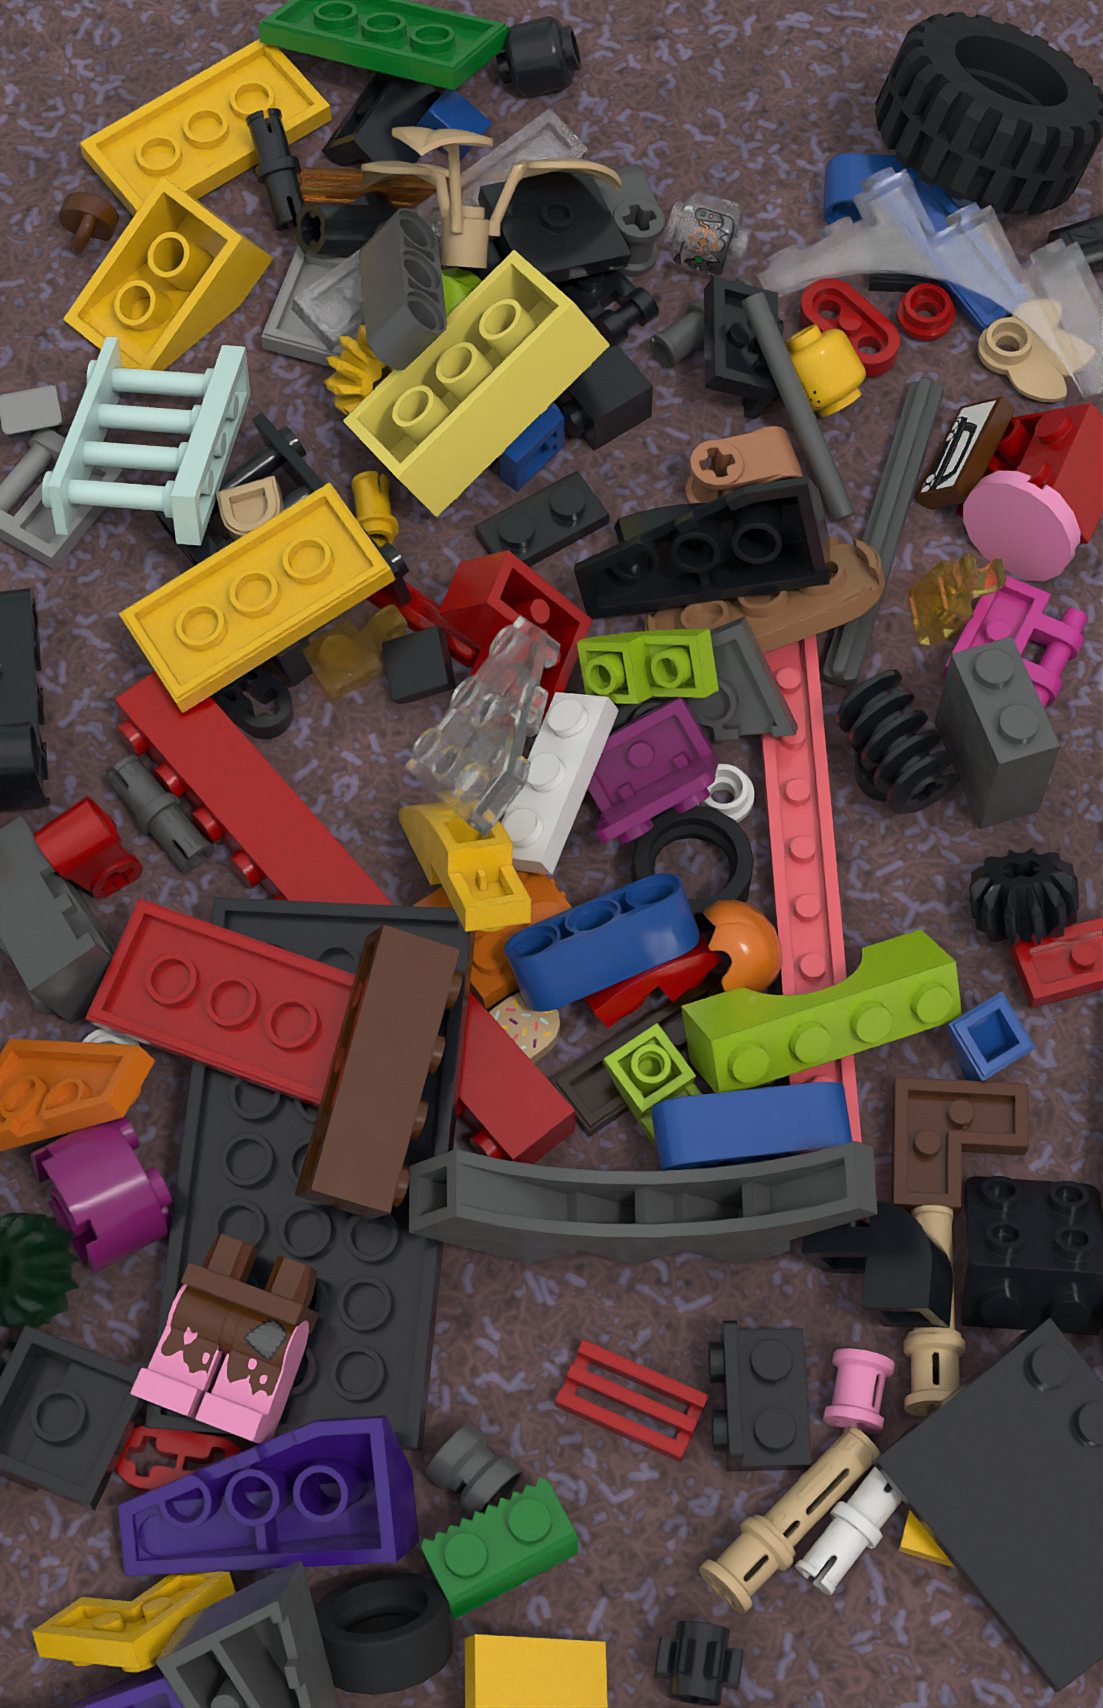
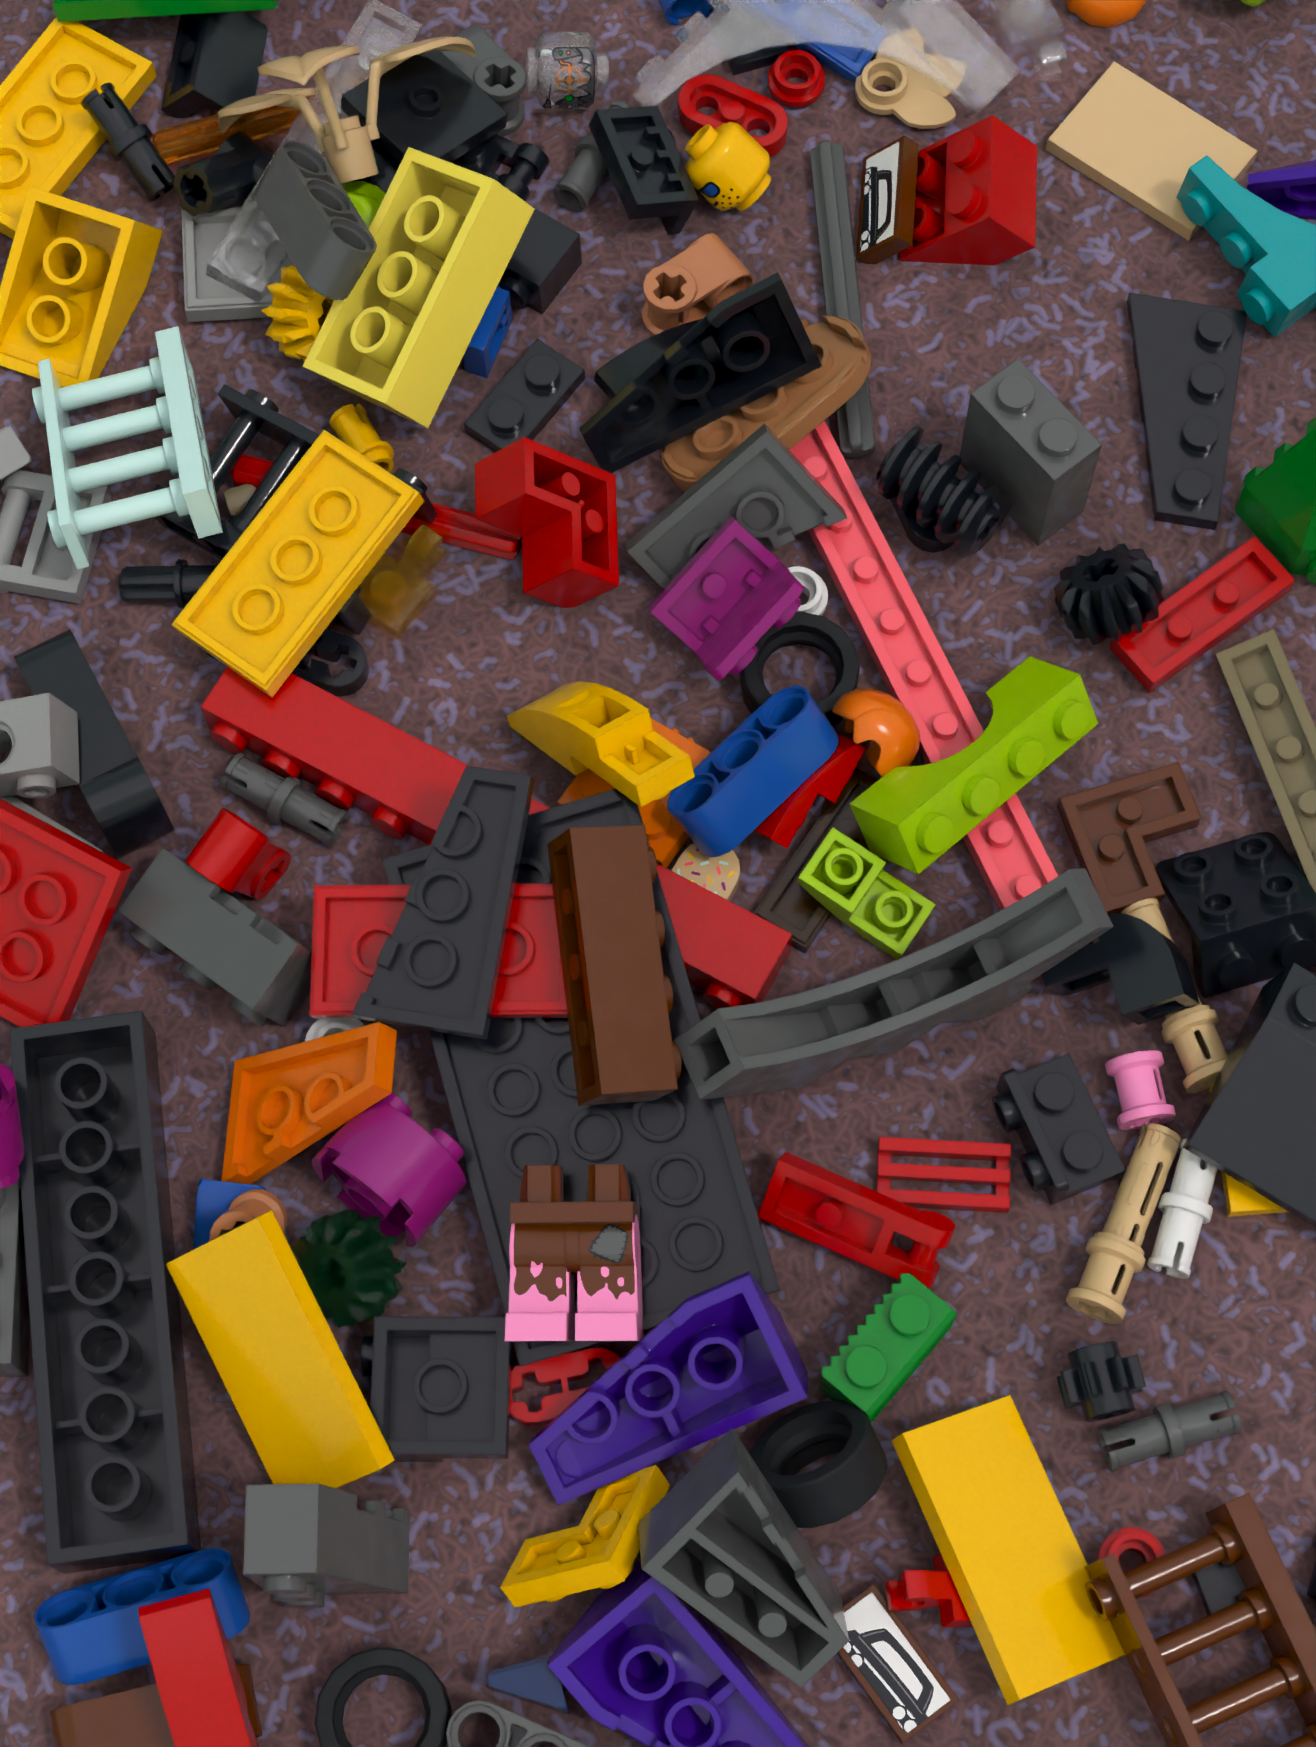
camera: 20 degrees left, 5 degrees up
tan tile [216,476,285,541] -> none
black tile [382,625,457,704] -> none
clear plate [405,615,561,837] -> none
blue slope [416,89,492,161] -> none
dark grey wheel [425,1422,524,1520] -> none
white plate [501,692,619,875] -> none
lime slope [577,629,719,704] -> none
blue beam [651,1082,853,1171] -> none
dark grey bar [742,292,856,523] -> none
clear yellow plate [908,554,1007,645] -> none
dark pink plate [942,570,1088,708] -> none
blue slope [946,991,1036,1082] -> none
bright pink tile [963,471,1081,581] -> none
none -> black axle [118,559,218,609]
none -> black wing [352,766,535,1040]
none -> red plate [758,1151,955,1288]

